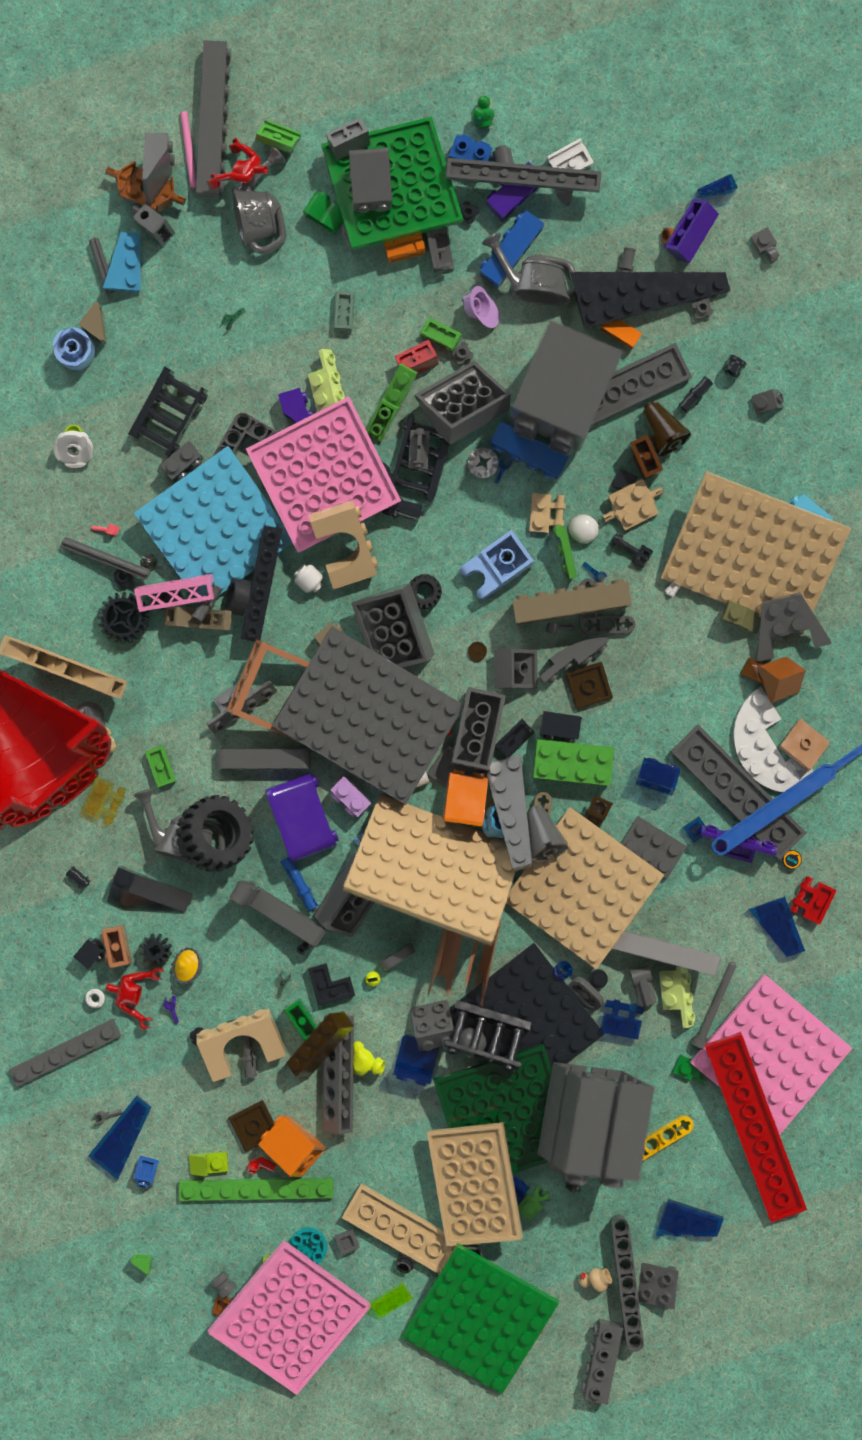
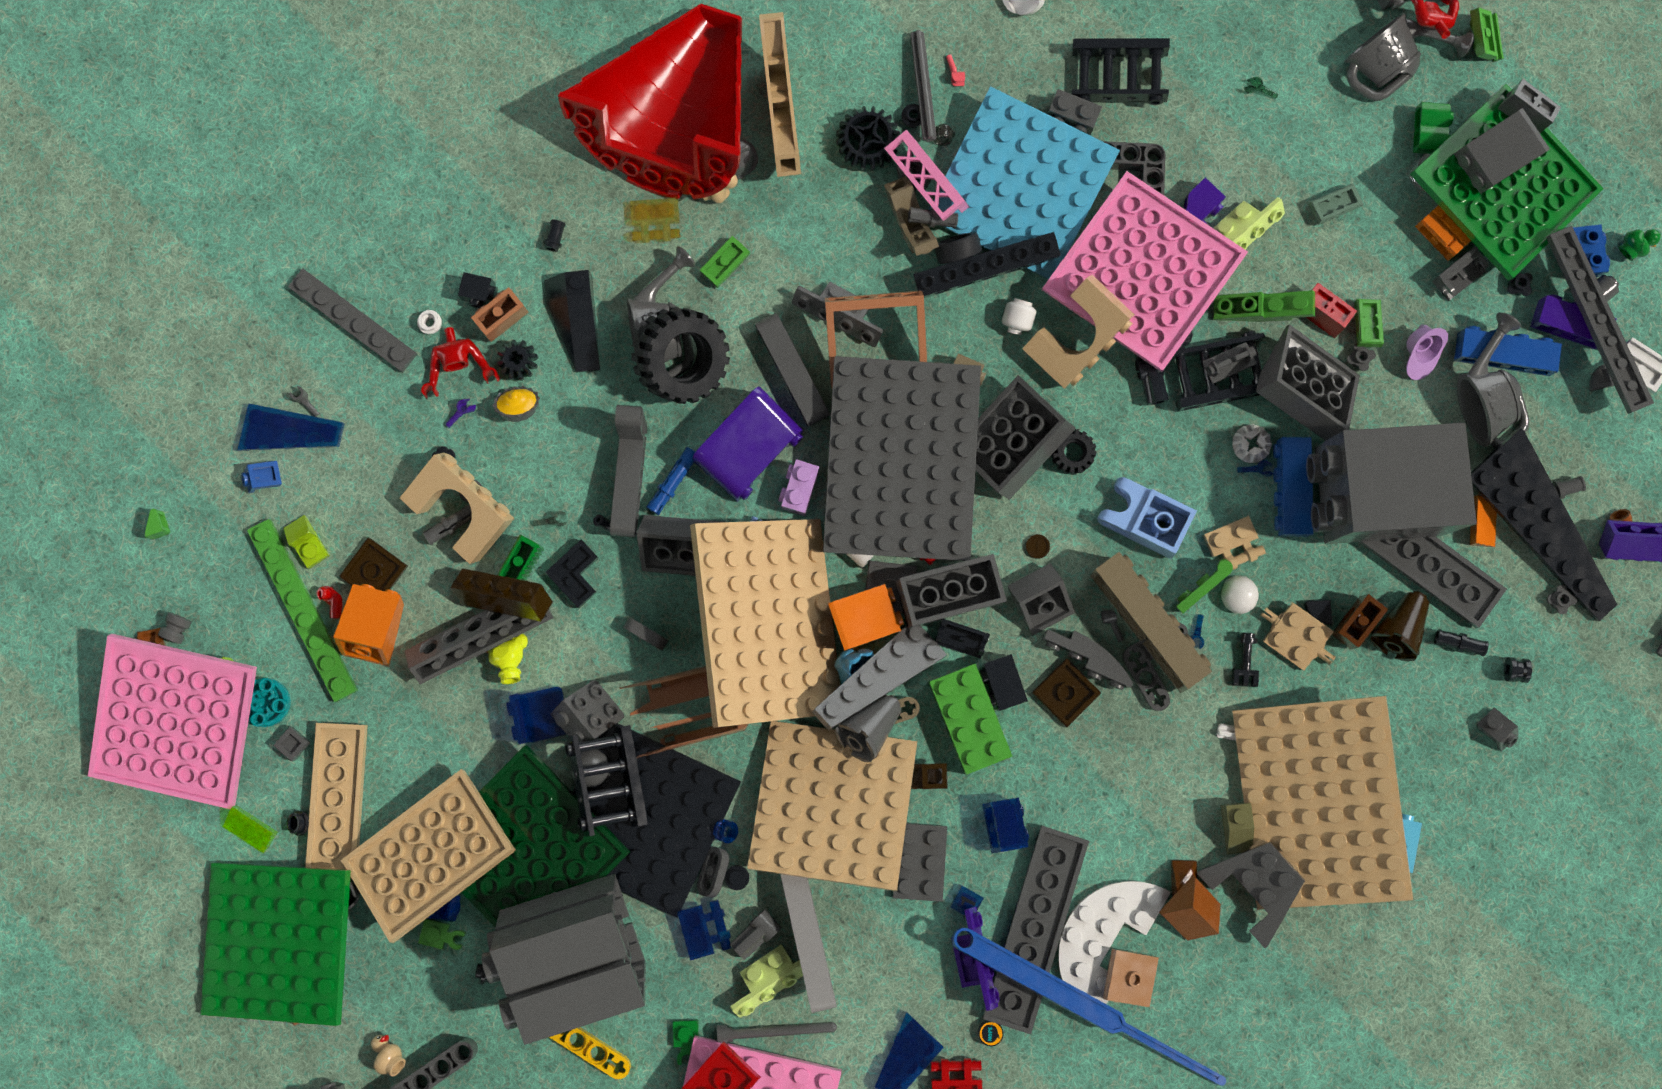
camera: 65 degrees right, 5 degrees down
neon yellow hinge [365,971,381,987] -> none

